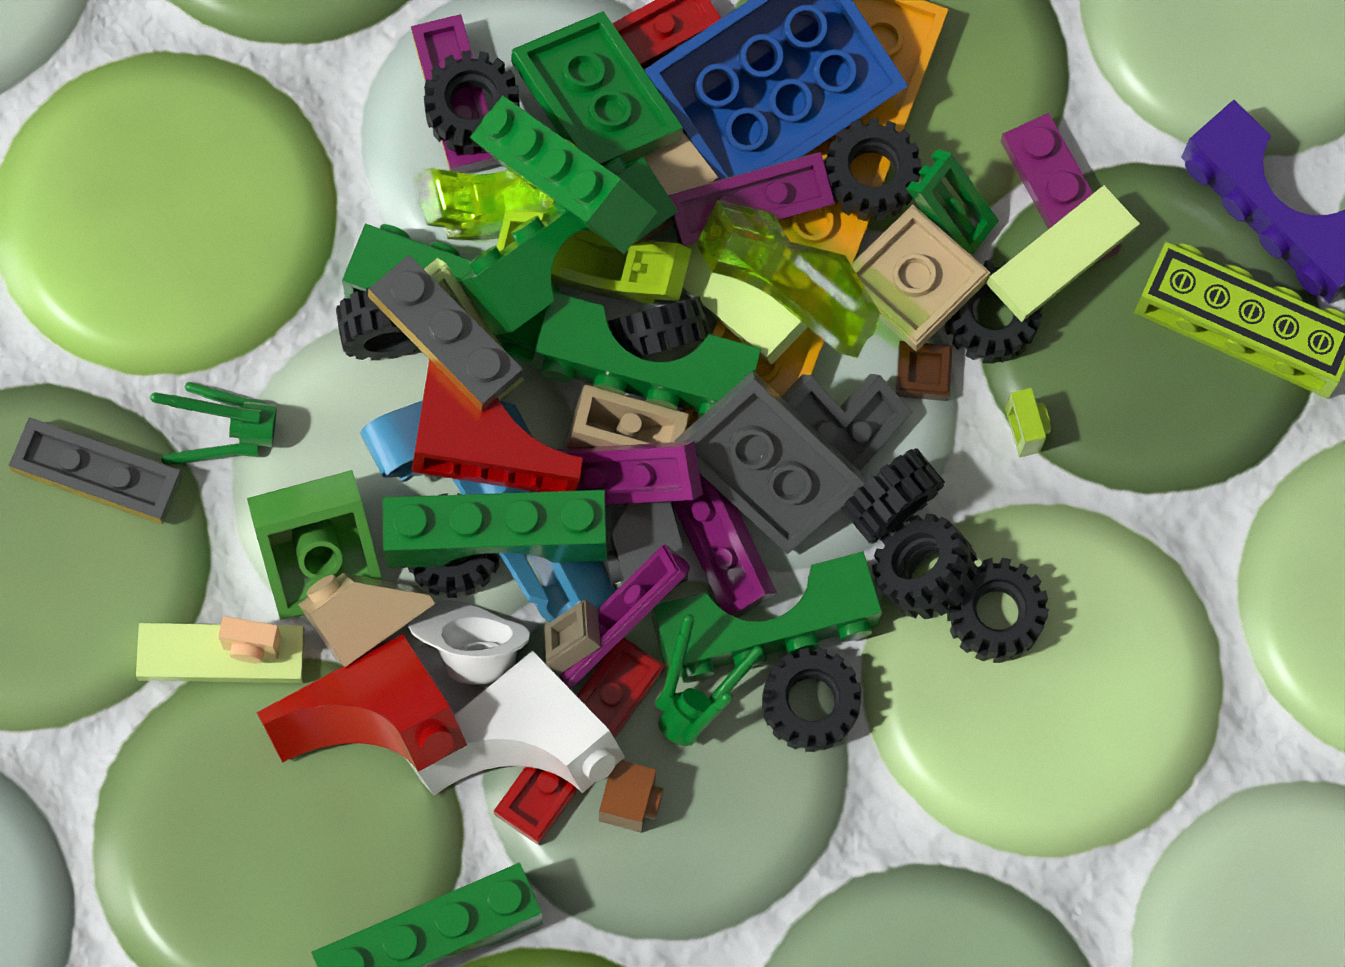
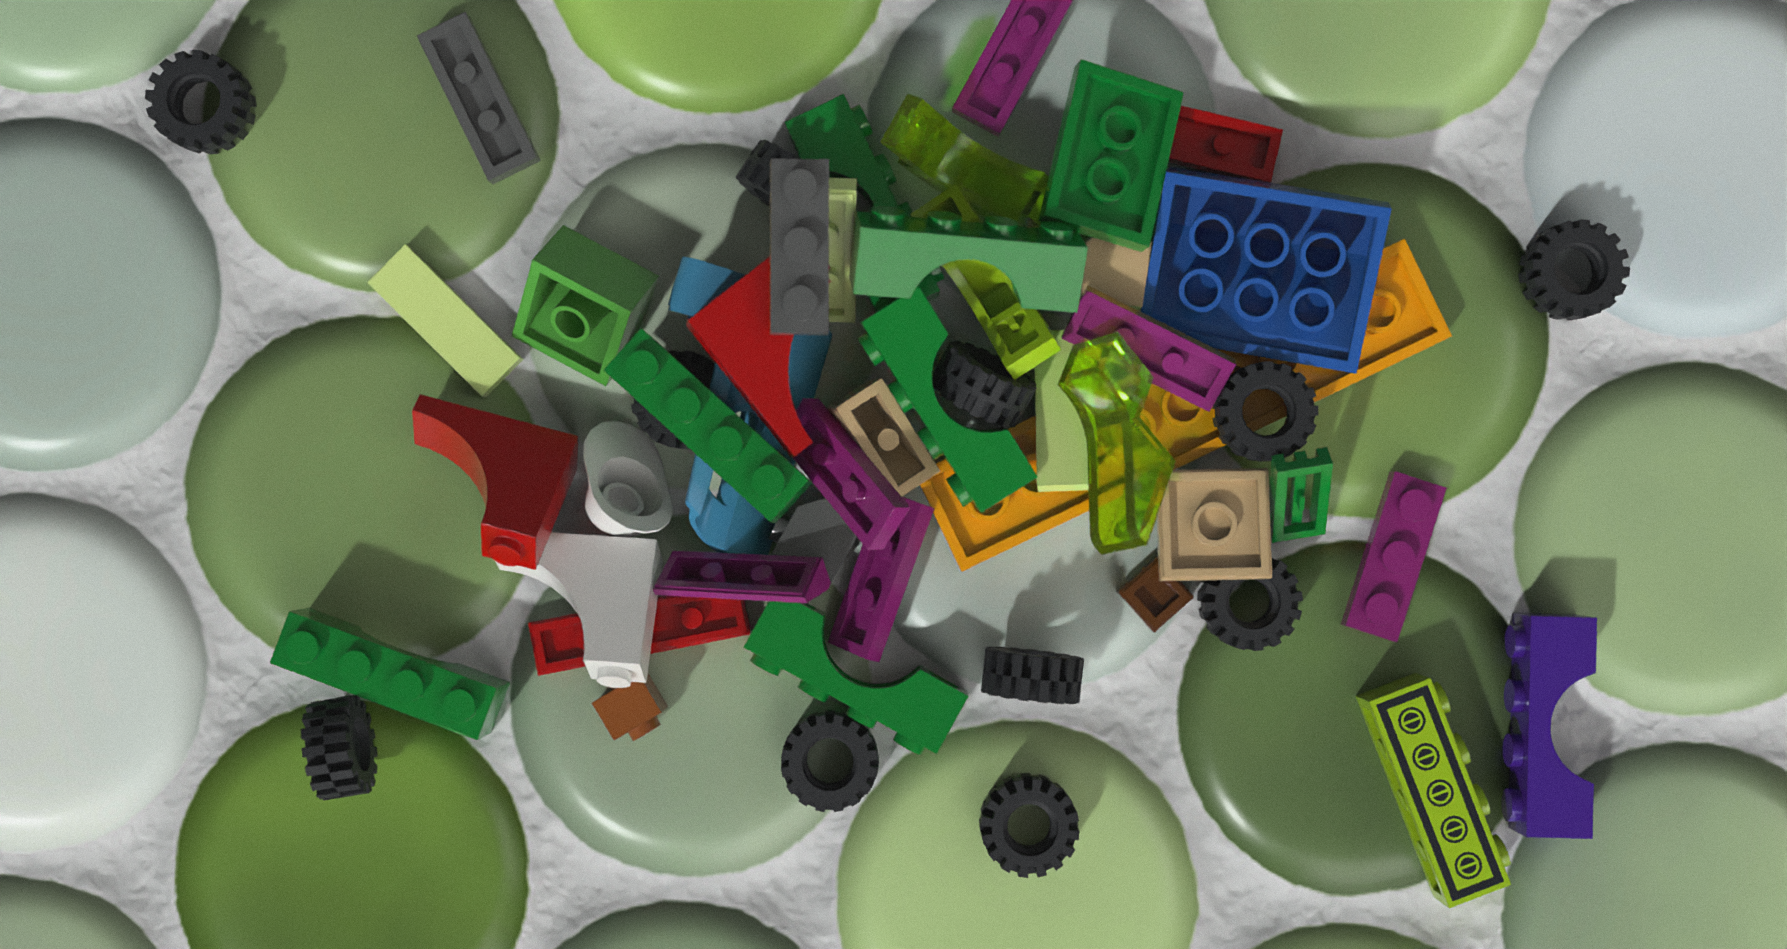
camera: 55 degrees right, 15 degrees up
green plant [150,382,277,465] -> none
light nougat plate [218,616,282,663] -> none
tan slope [298,573,435,667] -> none
black tyre [423,50,520,155] -> none
green arch [470,96,658,254] -> none
dark tan tile [544,599,601,675] -> none
green plant [655,614,763,746] -> none
dark grey plate [674,370,866,554] -> none
dark grey plate [782,374,913,471] -> none
black tyre [872,513,978,619] -> none
yellowish green tile [986,185,1140,322] -> none
lime plate [1005,388,1051,458] -> none

